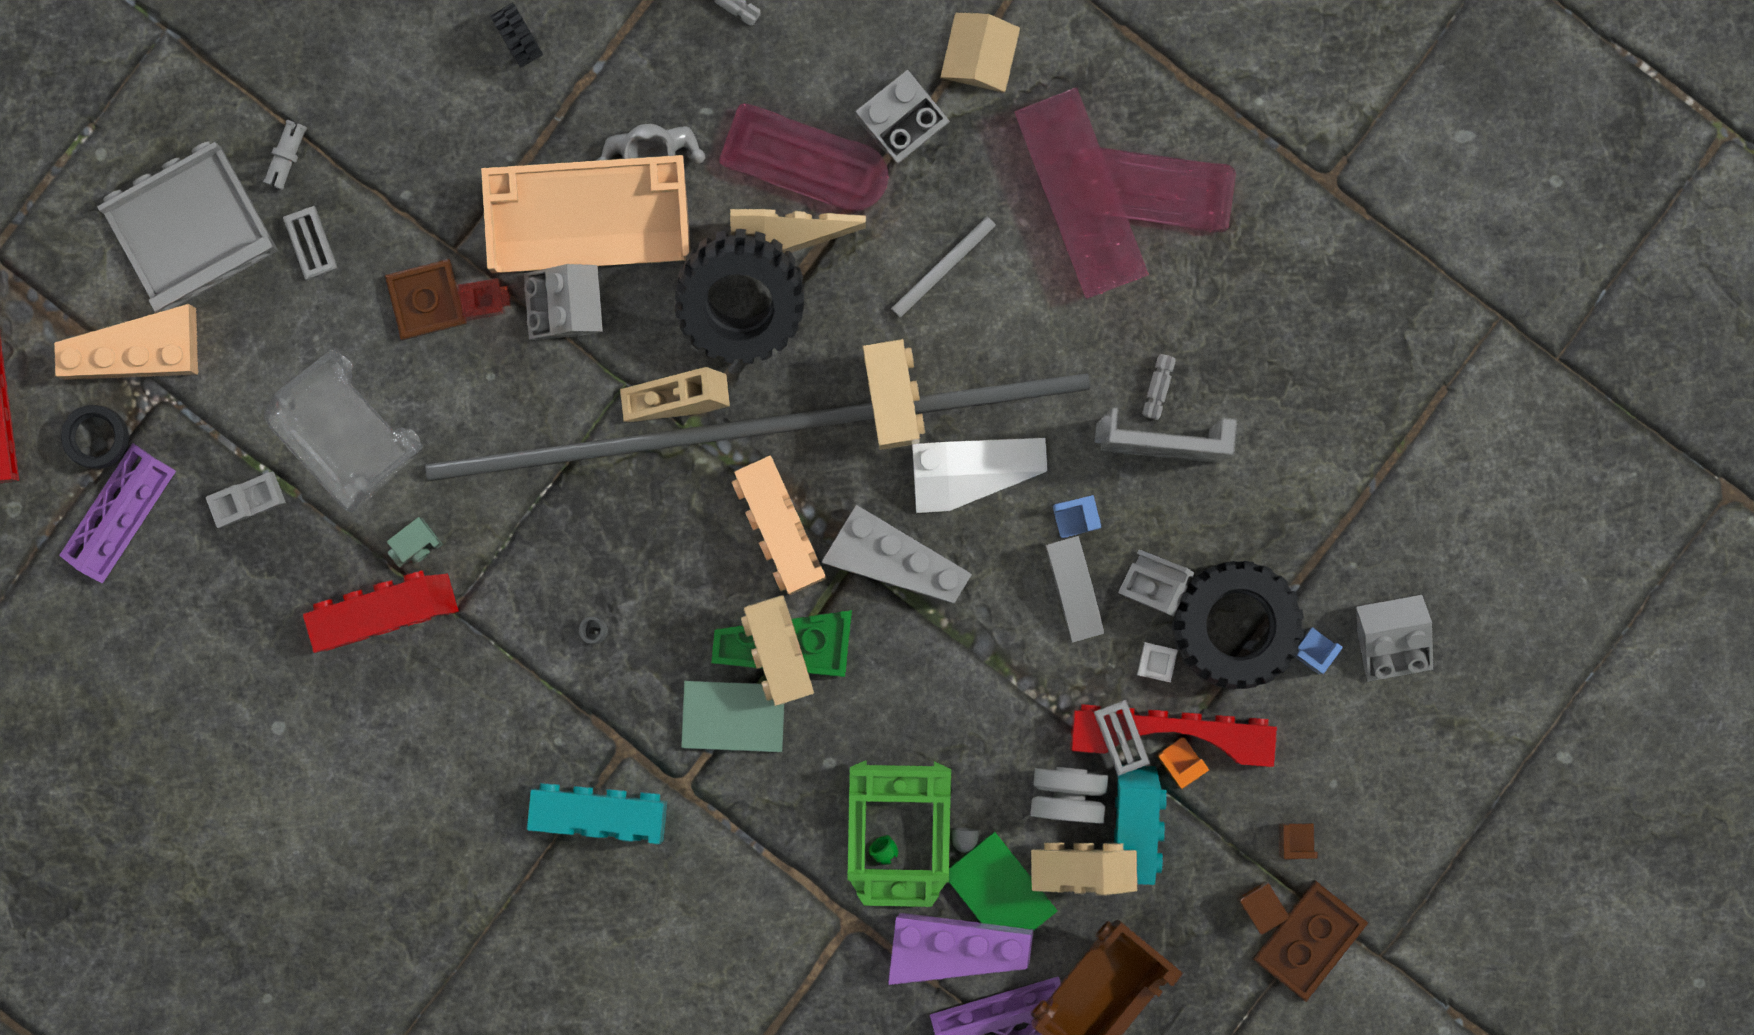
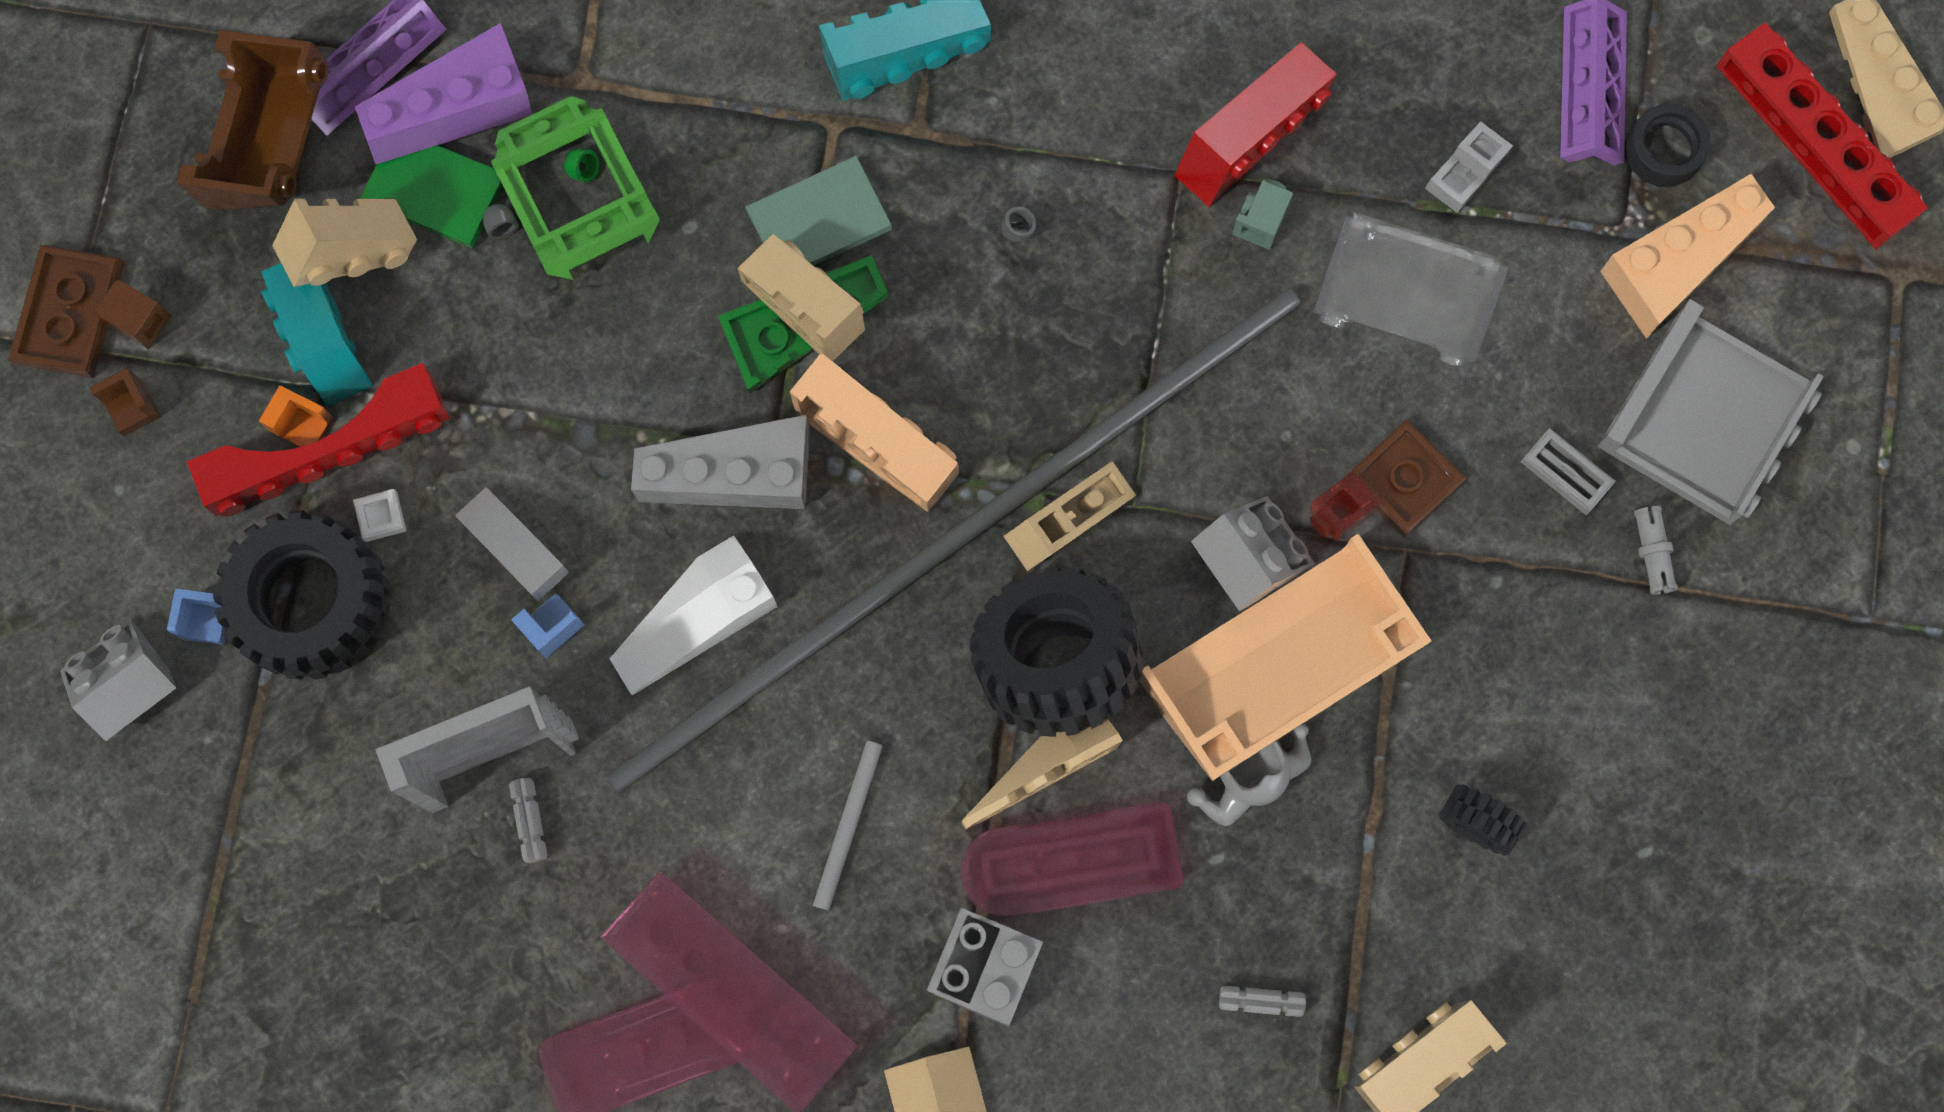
camera: 160 degrees right, 10 degrees down
tan wedge [863,339,925,450] -> none
light grey wheel [1030,767,1108,823] -> none
light grey tile [1094,700,1150,776] -> none
light grey plate [1118,549,1194,617] -> none

